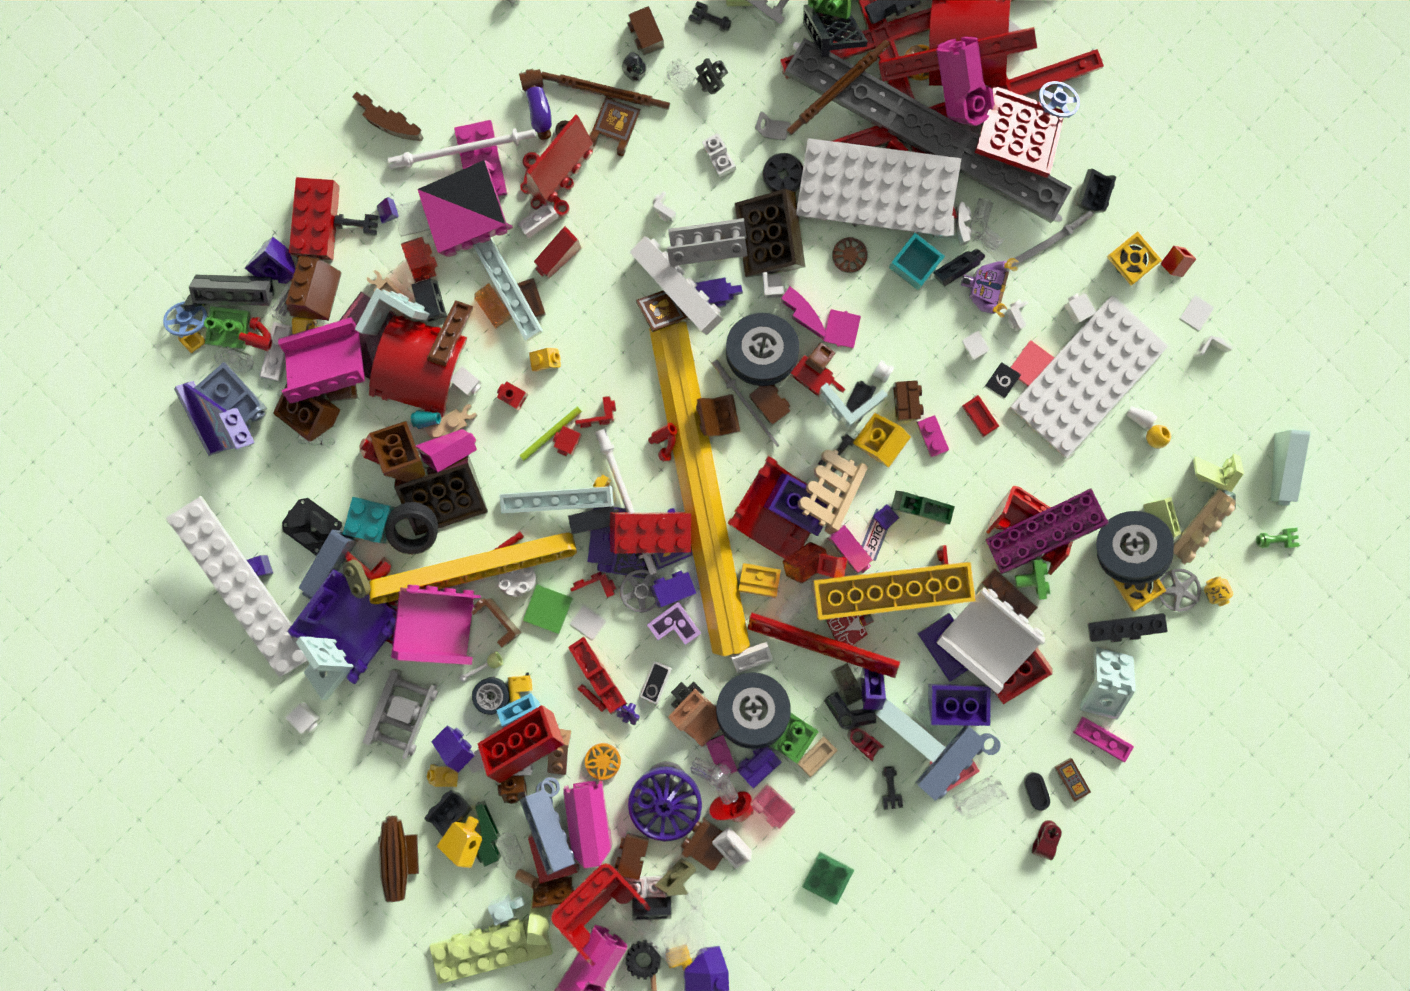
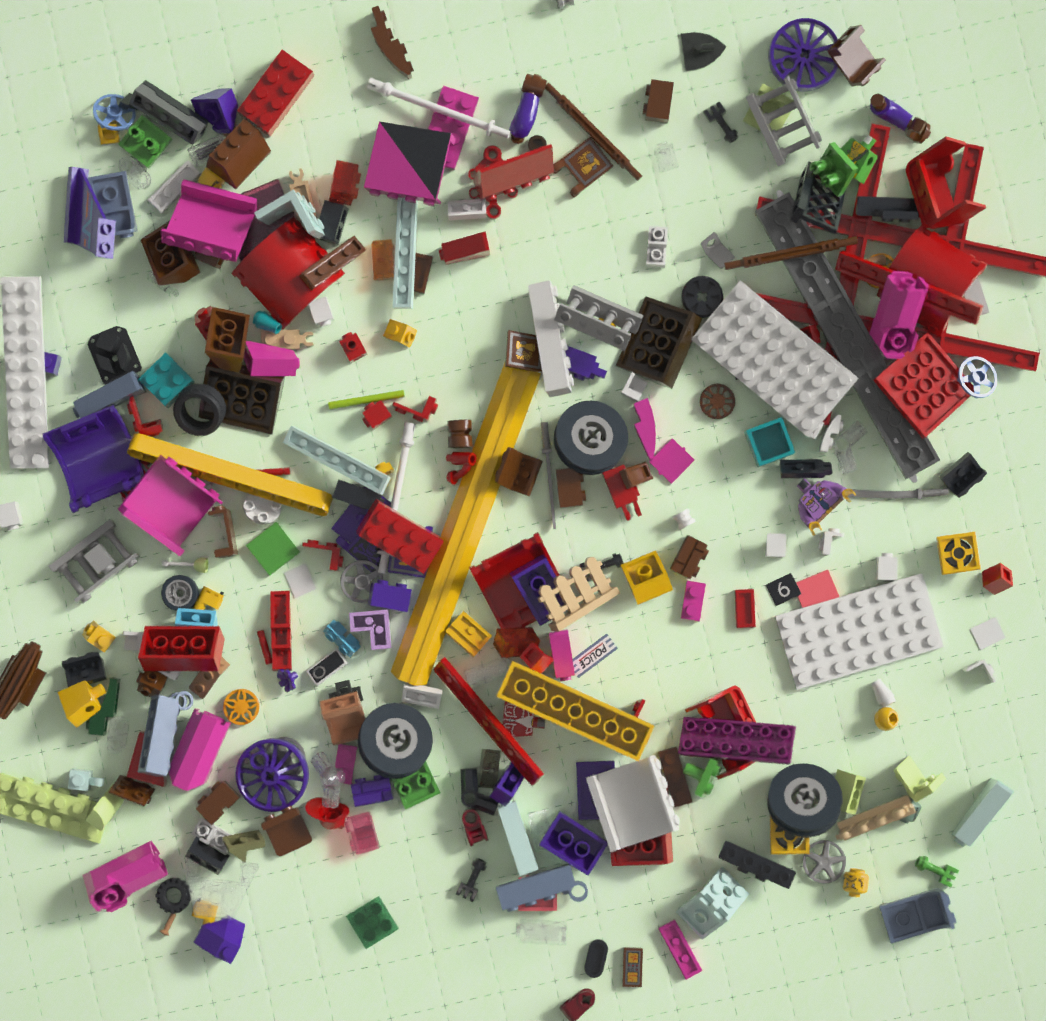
camera: 30 degrees right, 0 degrees up
red plant [239,317,272,352] -> none
light aqua bracket [296,637,353,700] -> none
black hinge [334,214,379,235] -> none
olive plate [343,559,371,598] -> none
slope [376,197,399,224] -> none
clear piece [395,200,430,237] -> none
dark purple brick [431,725,475,773] -> none
medium nougat piece [515,869,540,889] -> none
red windscreen [551,864,651,967] -> none
black rock [621,52,646,81] -> none
white bracket [652,191,677,223] -> none
pearl dark grey piece [695,58,729,95] -> none
white slope [712,827,752,869] -> none
tan tile [798,736,838,777] -> none
light aqua bracket [819,383,888,429] -> none
black hinge [846,380,876,424] -> none
dark purple tile [872,504,900,531] -> none
dark green slope [891,490,955,525] -> none
none -> medium azure hinge [323,620,361,658]
none -> reddish brown wheel [447,420,473,448]
none -> sand blue bracket [879,888,957,944]

